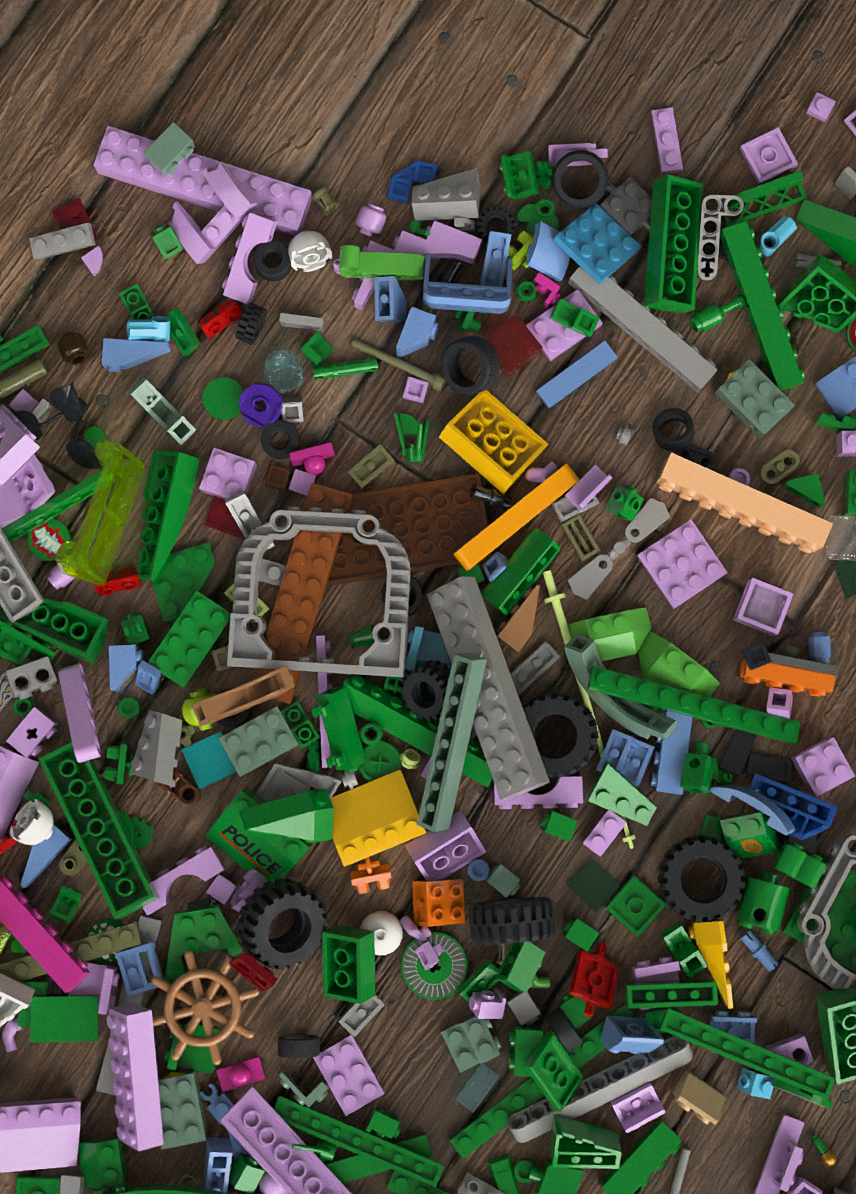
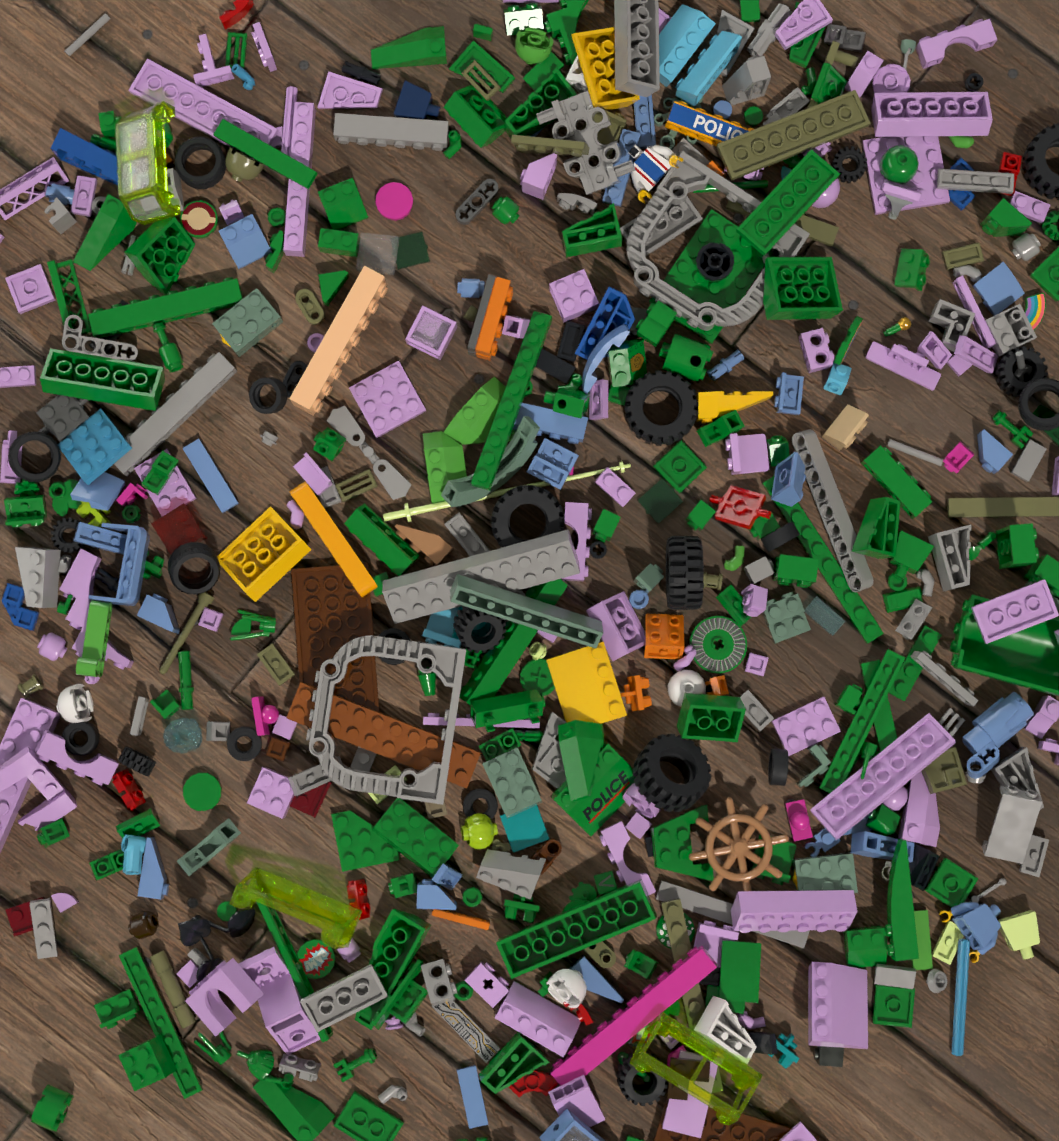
camera: 85 degrees left, 0 degrees up
lavender beam [58,663,101,763] -> none
medium blue plate [116,941,167,997] -> none
green wedge [138,450,200,581] -> none
medium nougat arch [192,666,295,727] -> none
dark red plate [228,951,278,992] -> none
dark purple plate [239,382,283,427] -> none
light grey plate [341,770,358,790] -> none
green cone [360,723,382,745] -> none
medium blue slope [374,276,407,323] -> none
lavender tile [415,941,444,970] -> none
black pin [469,484,512,511] -> none
medium blue slope [482,552,507,582] -> none
green brick [496,941,546,993] -> none
green tile [524,1031,583,1112] -> none
wing [587,761,657,826] -> none
lavender bracket [610,1082,665,1133] -> none
green brick [624,979,718,1008] -> none
green plate [659,1007,836,1100] -> none
black plate [741,642,772,671] -> none
medium azure piece [757,215,797,257] -> none
none -> orange tile [431,909,490,930]
none -> lavender plate [589,379,608,420]
none -> black bush [590,541,607,559]
none -> green tile [594,870,617,895]
none -> orange tile [705,675,729,696]
none -> lavender tile [745,653,768,676]

